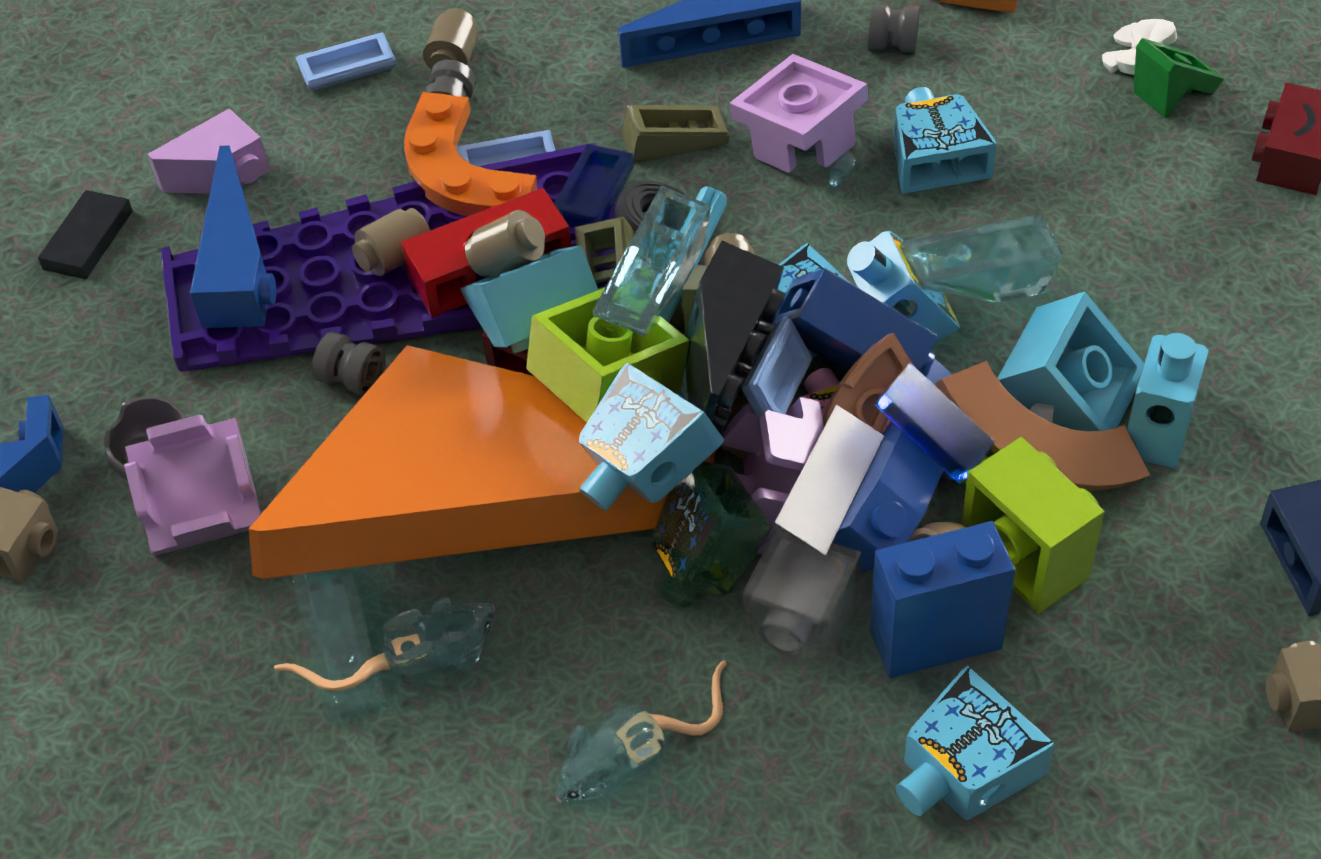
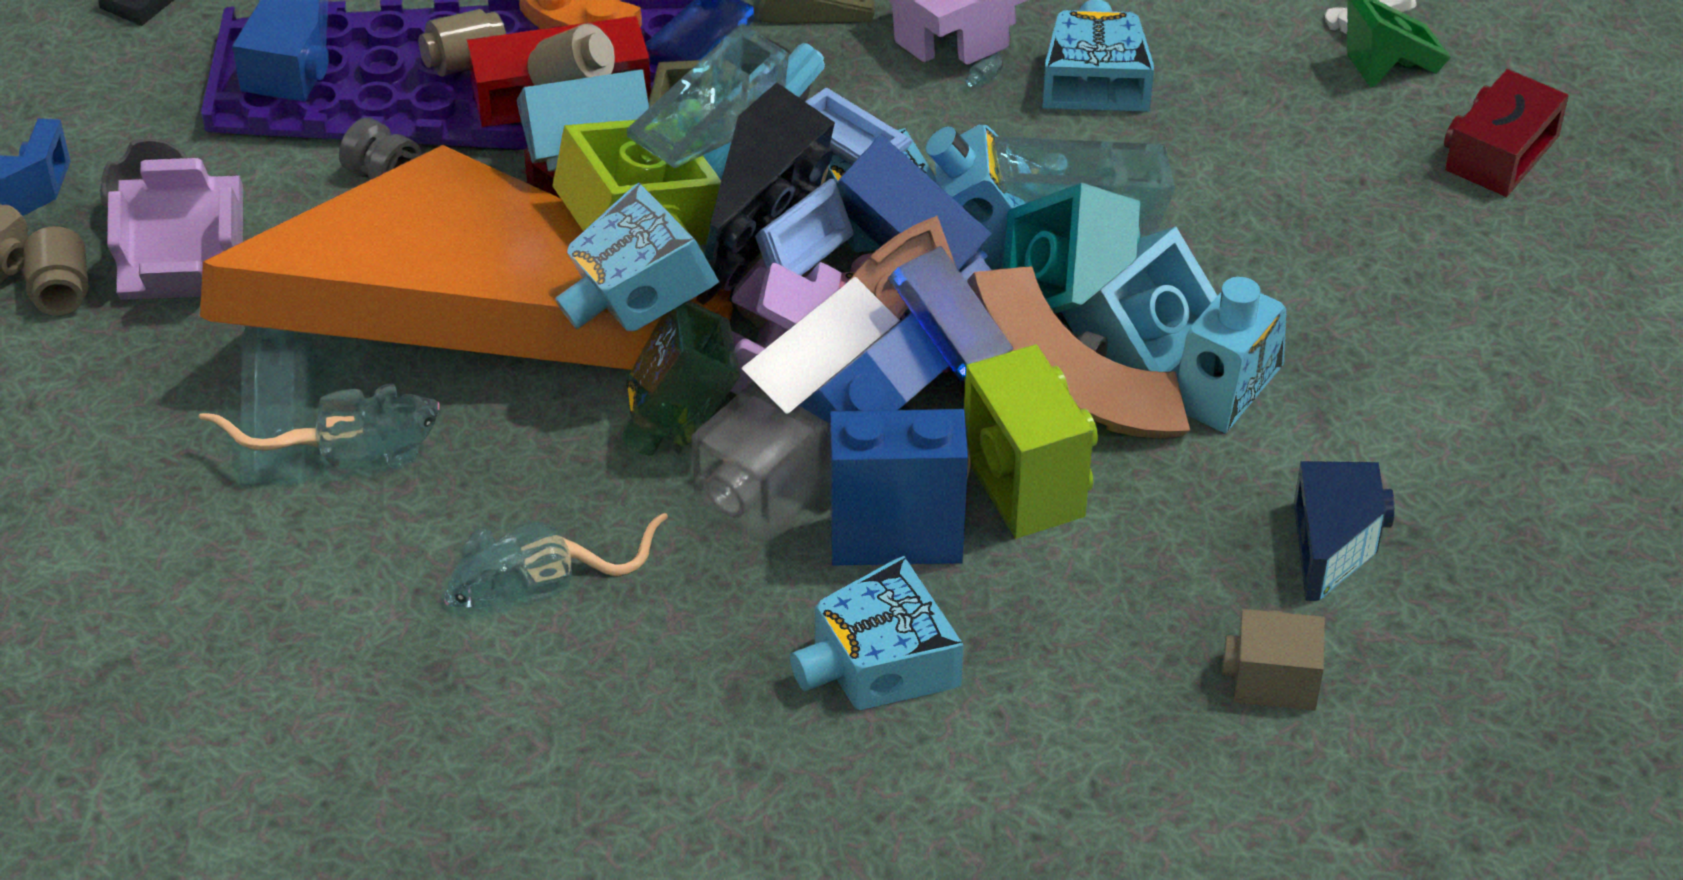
camera: 10 degrees right, 5 degrees down
none -> dark tan brick [23,227,88,316]
none -> light blue tile [805,88,912,165]
none -> teal slope [1003,182,1140,314]

